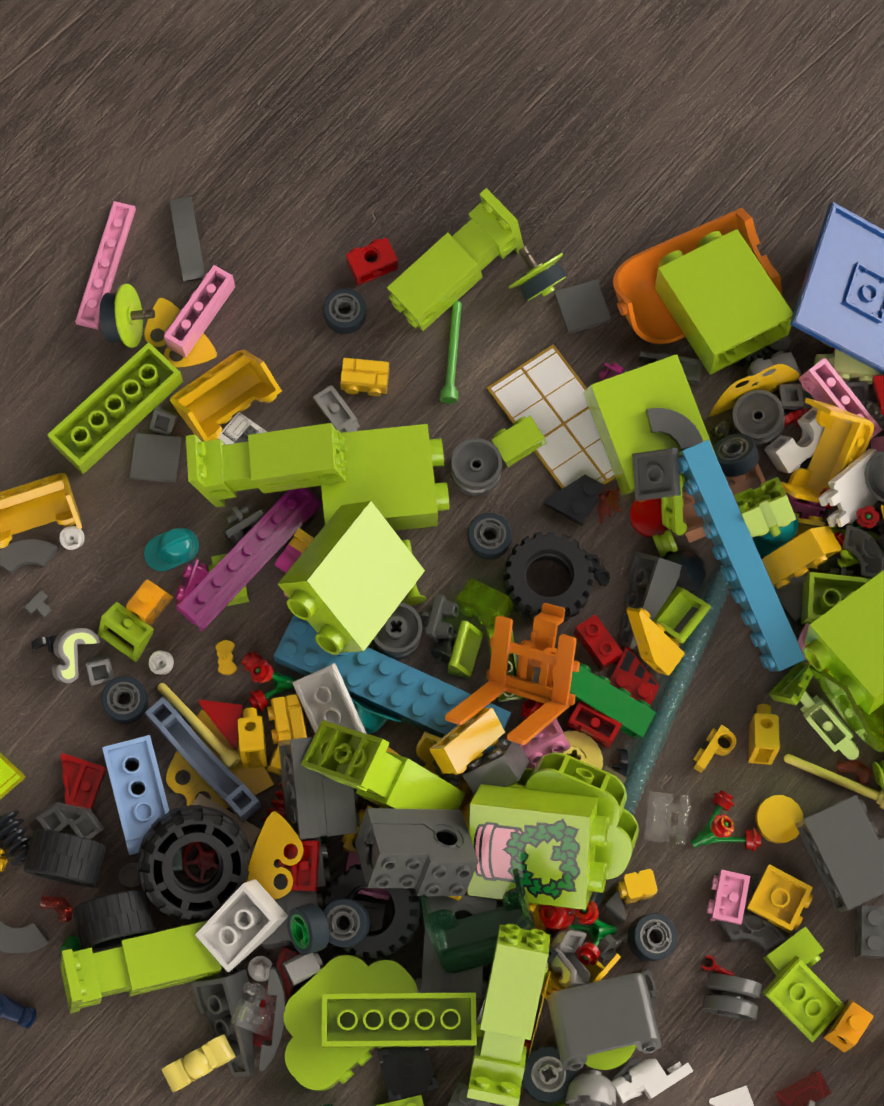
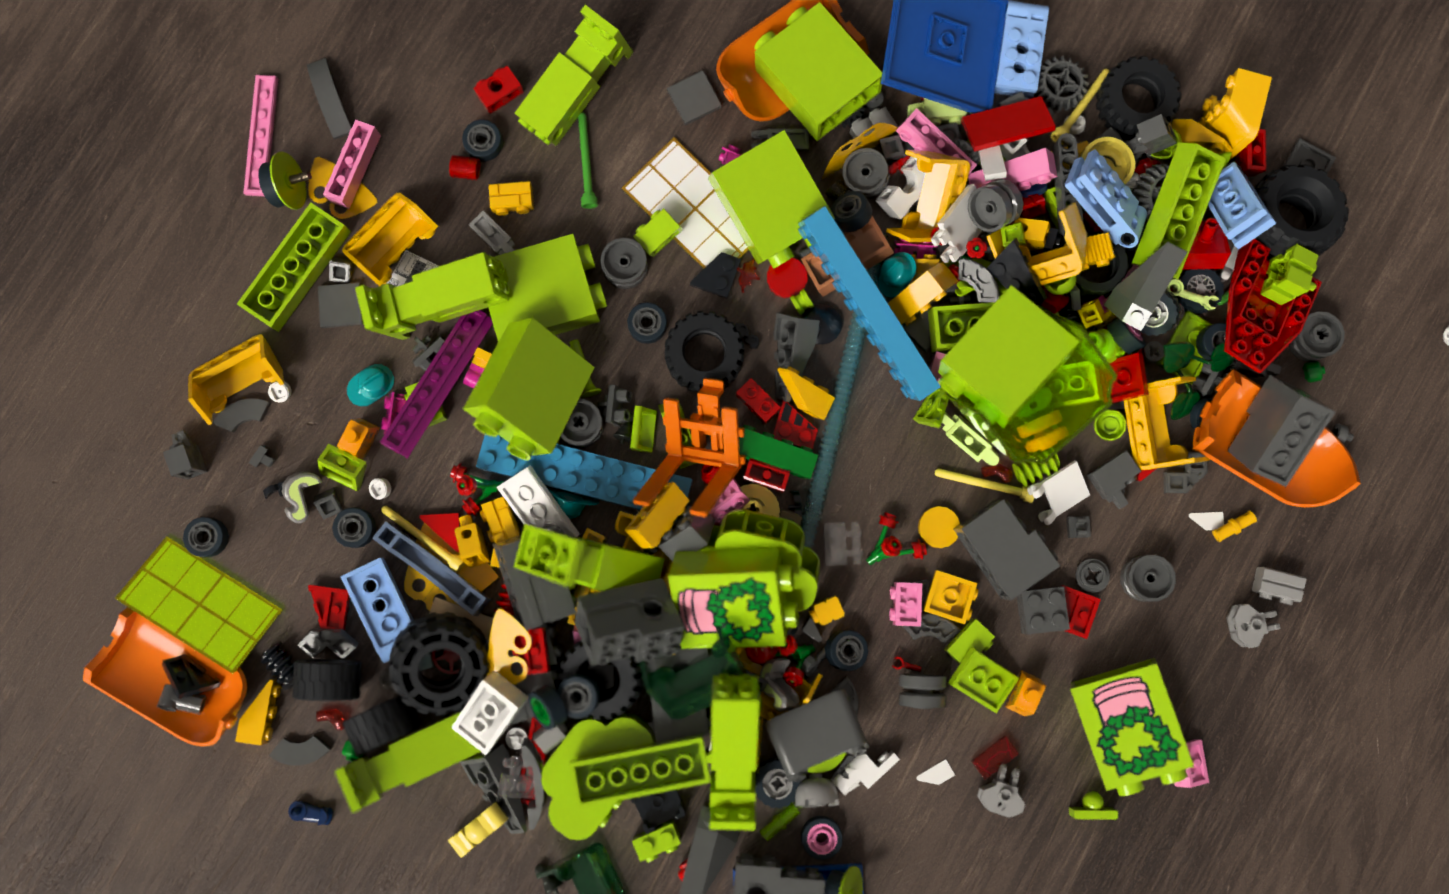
camera: 10 degrees left, 10 degrees up
yellow piece [215,640,238,676] -> none
clear neon green brick [456,578,514,627] -> none
piece [509,246,567,302] -> none
dark grey tile [632,448,681,501] -> none
dark grey tile [645,408,703,450] -> none
lime tile [653,586,711,644] -> none
lime plate [661,474,687,535] -> none
yellow plate [693,724,736,773] -> none
lime brick [734,477,796,537] -> none
yellow torso [748,704,780,765] -> none
none -> red piece [449,155,480,180]

